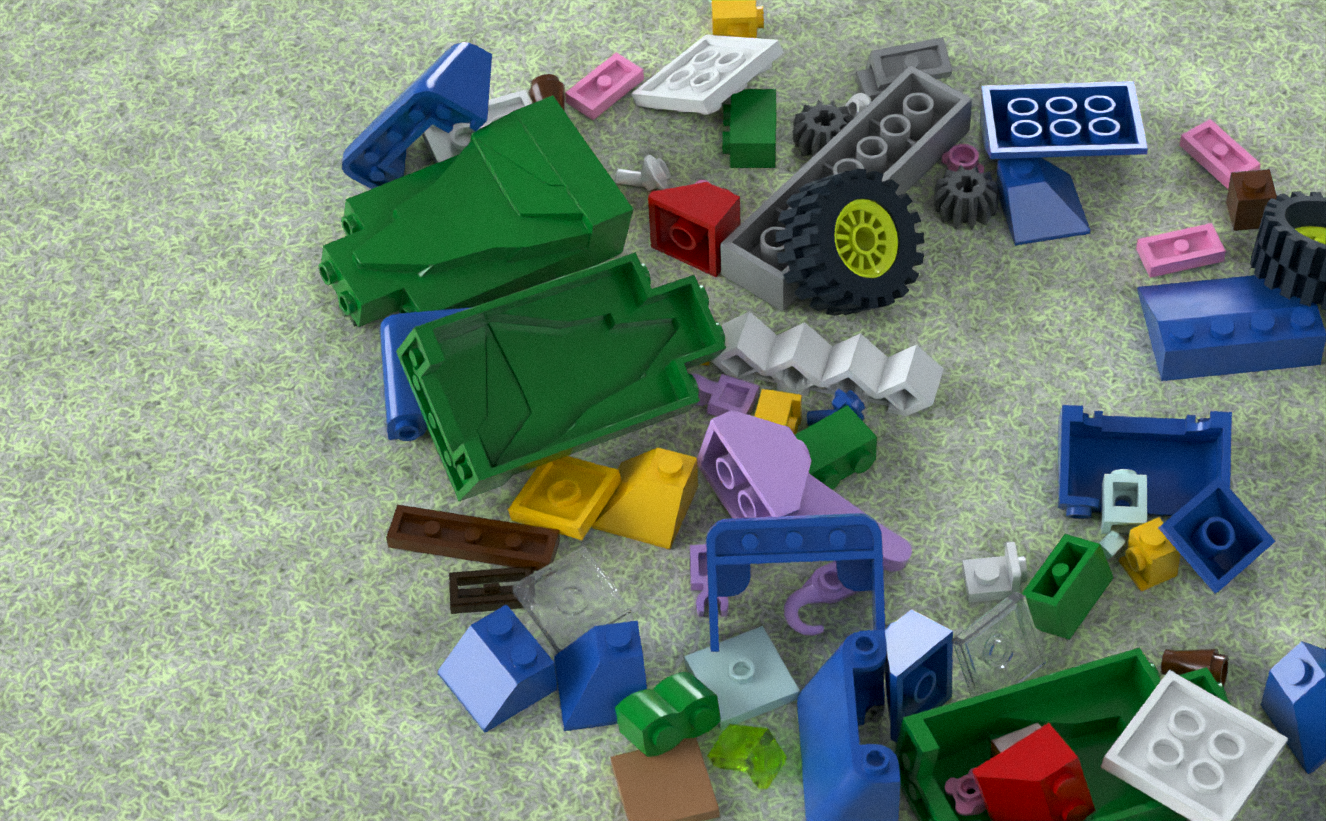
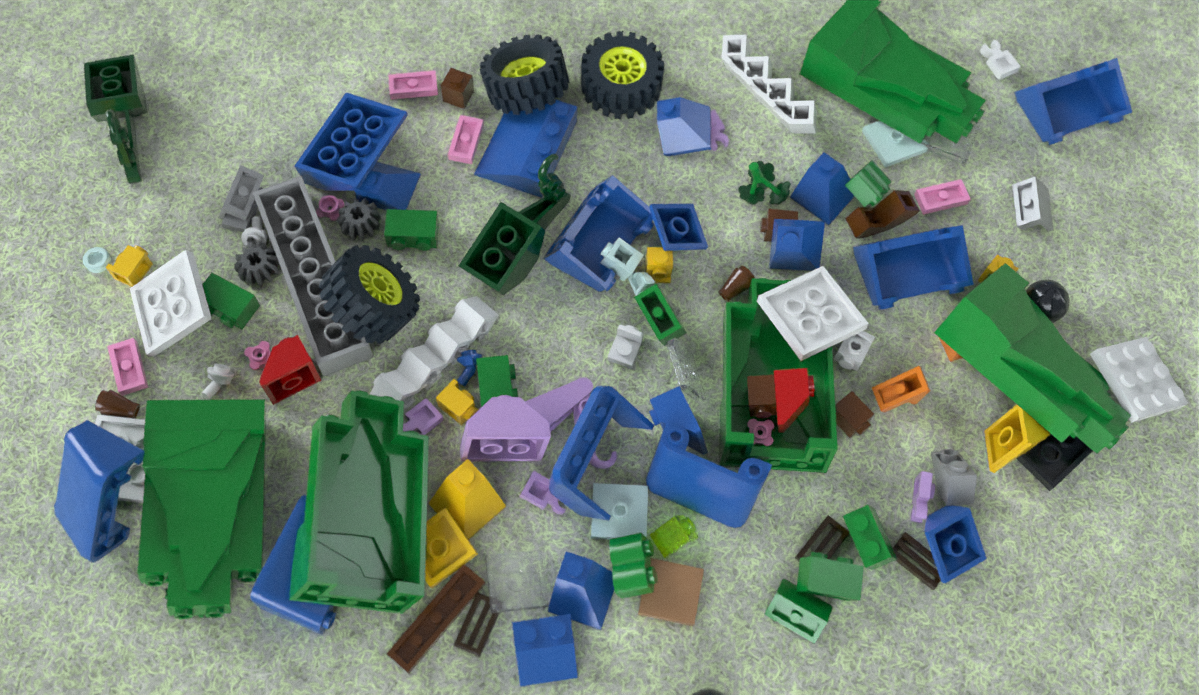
camera: 70 degrees left, 15 degrees up
none -> green brick [384,209,439,251]
none -> dark green slope [458,154,571,295]

